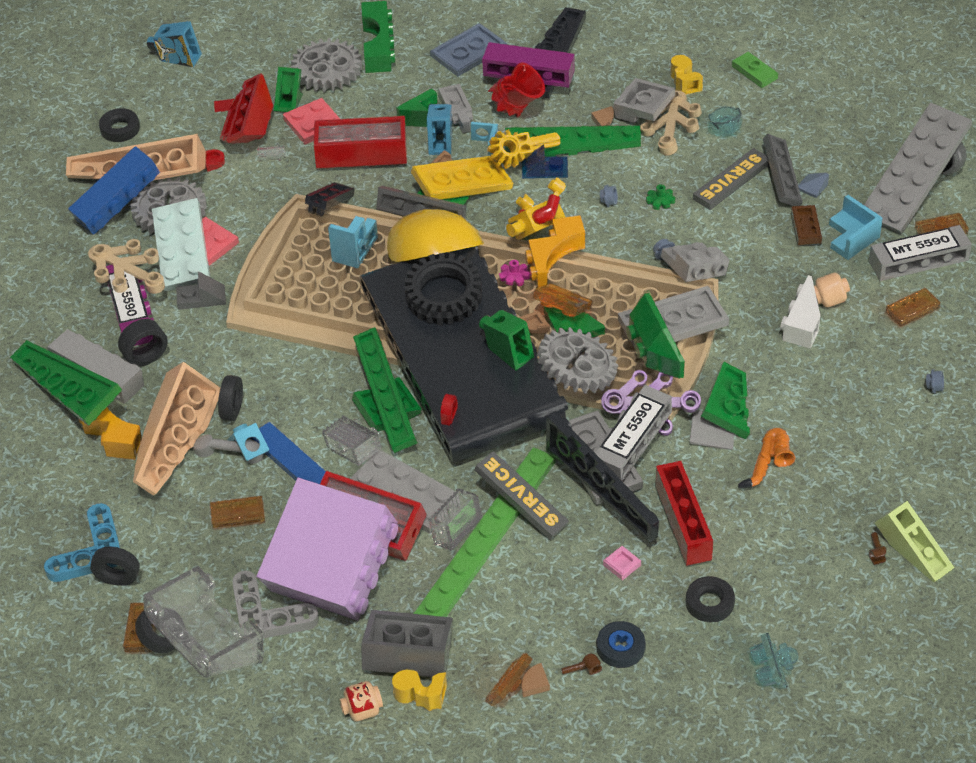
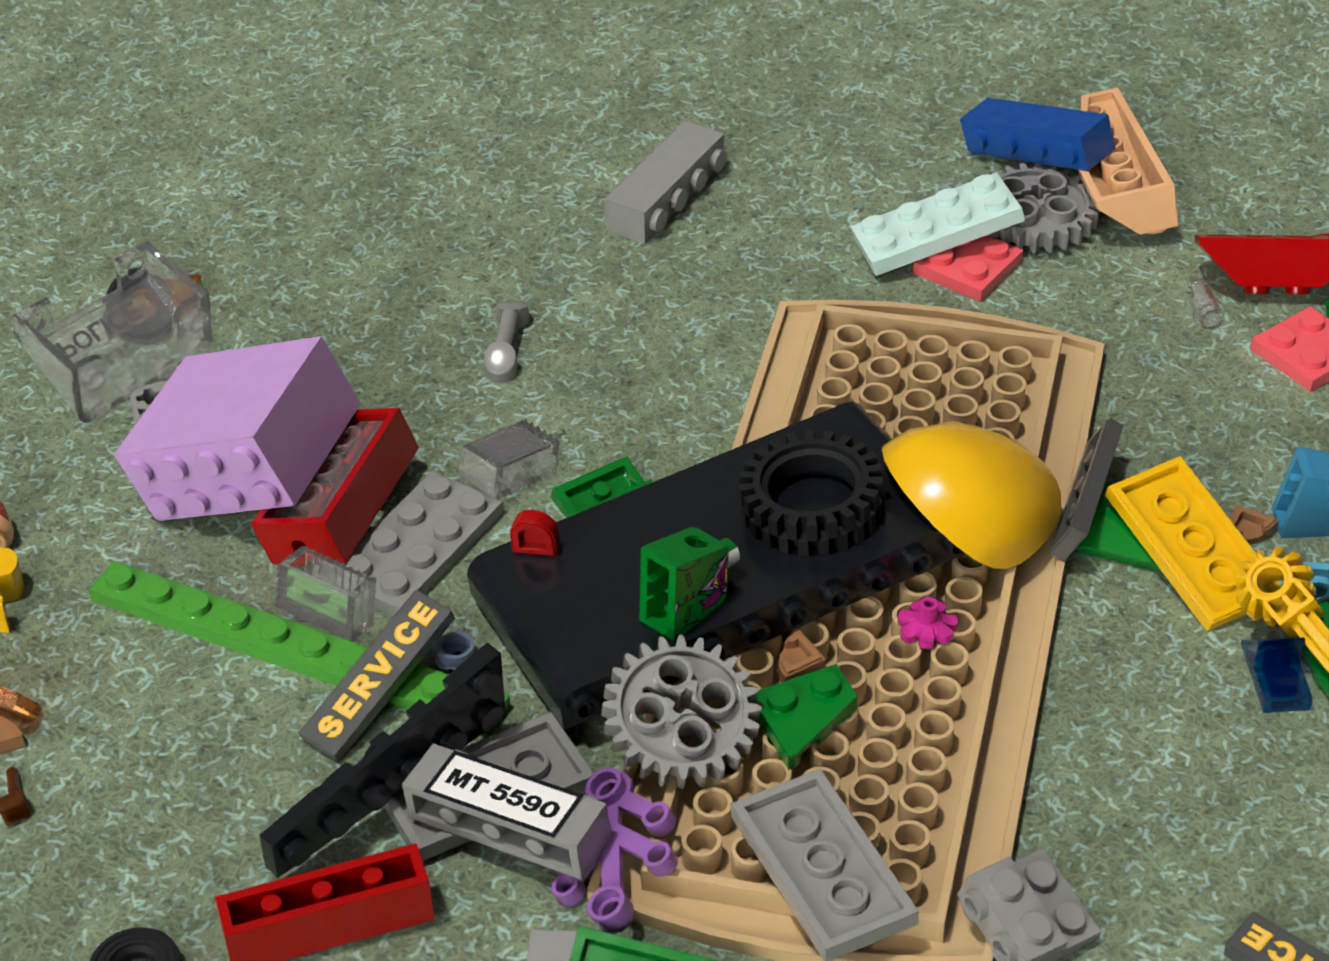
camera: 85 degrees right, 5 degrees down
green wing [10,340,122,426] -> none
dark azure beam [44,503,120,582] -> none
light orange arch [79,407,142,460] -> none
tan plant [88,239,165,294] -> none
black tyre [90,546,140,586] -> none
black tyre [99,108,140,142] -> none
brick [106,265,154,346] -> none
black tyre [118,319,168,367] -> none
light nougat wedge [133,362,220,496] -> none
dark grey slope [176,272,226,310] -> none
red tile [205,149,225,172] -> none
clear orange plate [210,496,265,528] -> none
black tyre [218,375,243,421] -> none
medium azure bracket [227,423,269,461] -> none
blue tile [250,422,326,484] -> none
black hinge [305,182,355,217] -> none
red brick [314,116,407,168] -> none
medium azure panel [328,216,378,268] -> none
green tile [353,327,418,453] -> none
dark grey slope [361,610,453,678] -> none
torso [506,177,566,240] -> none
light orange arch [525,215,585,290] -> none
clear orange plate [533,283,593,317] -> none
black bush [596,621,646,668] -> none
sand blue plate [600,185,618,207] -> none
bright pink tile [603,546,641,580] -> none
green wedge [626,290,685,379] -> none
green plant [646,184,676,210] -> none
sand blue plate [653,239,675,260] -> none

